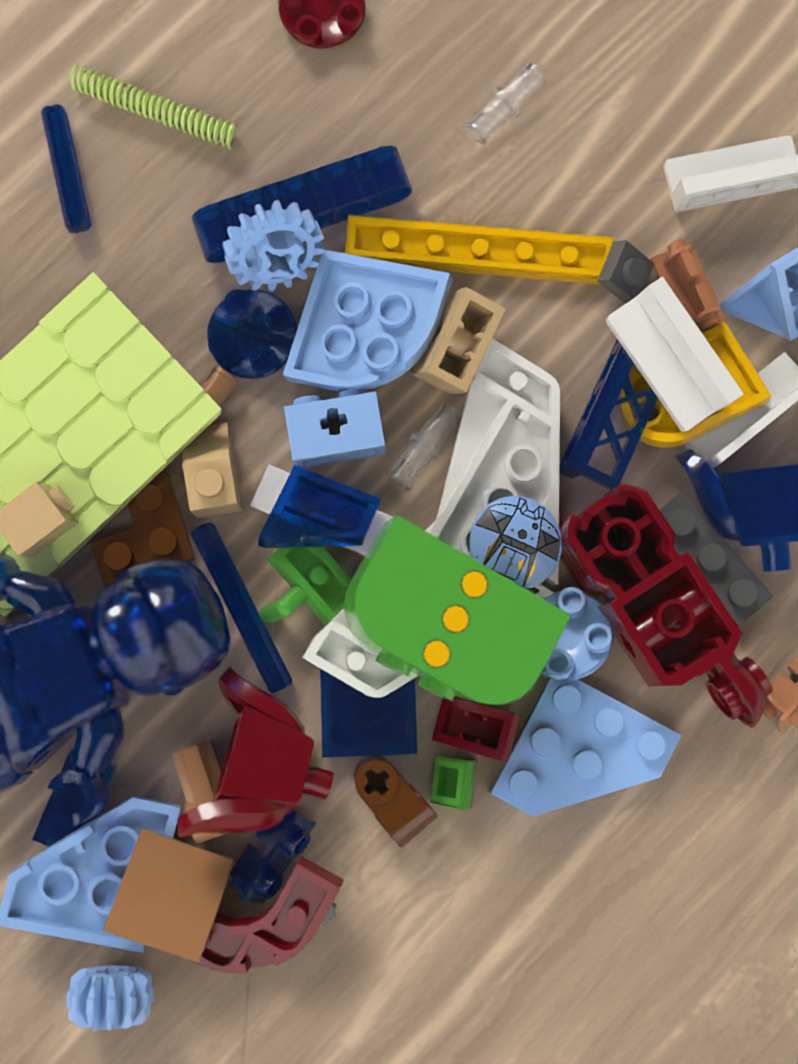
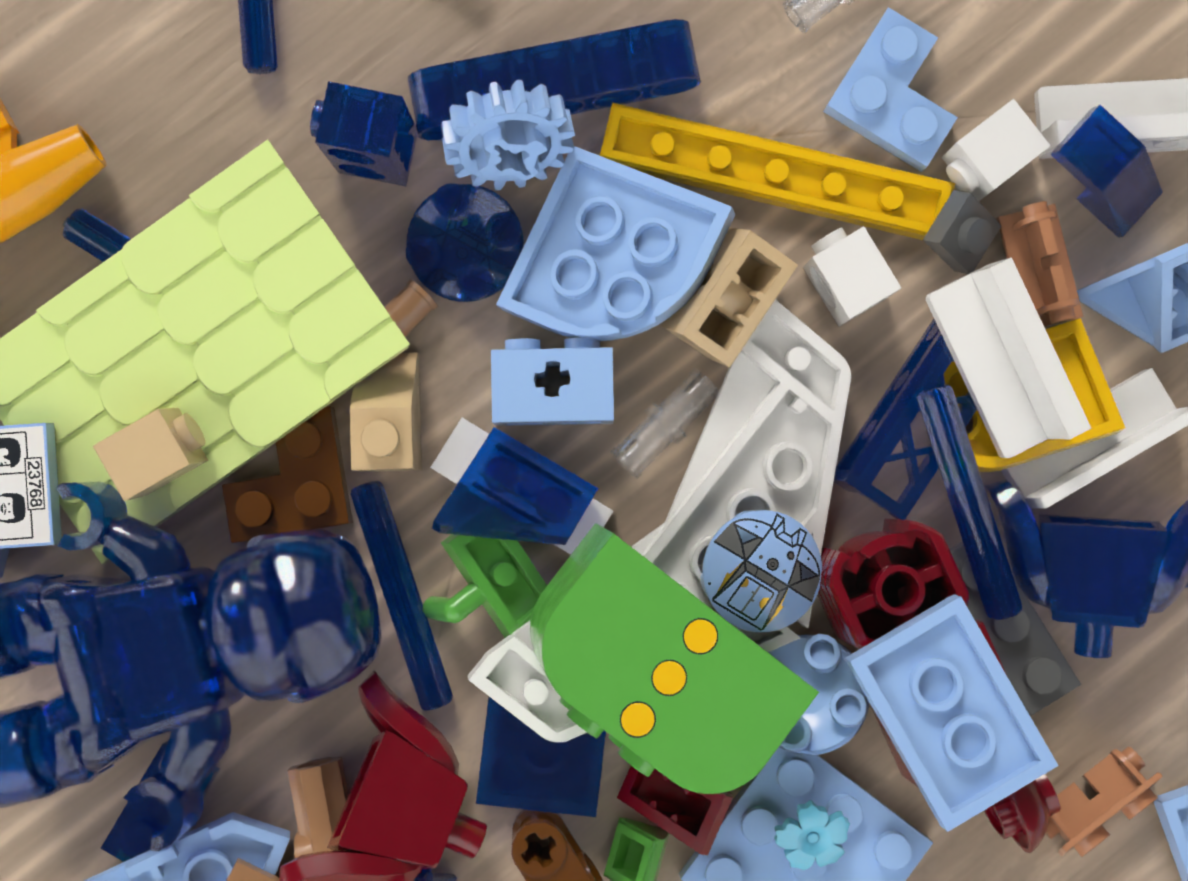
camera: 10 degrees right, 5 degrees up
none -> clear blue brick [310,81,418,187]
none -> medium azure plant [774,800,850,870]
none -> white brick [803,226,901,327]
none -> light blue plate [823,7,958,172]
none -> light blue plate [844,594,1059,832]
none -> clear blue axle [917,385,1023,620]
none -> white brick [941,98,1051,201]
none -> clear blue slope [1050,105,1163,238]

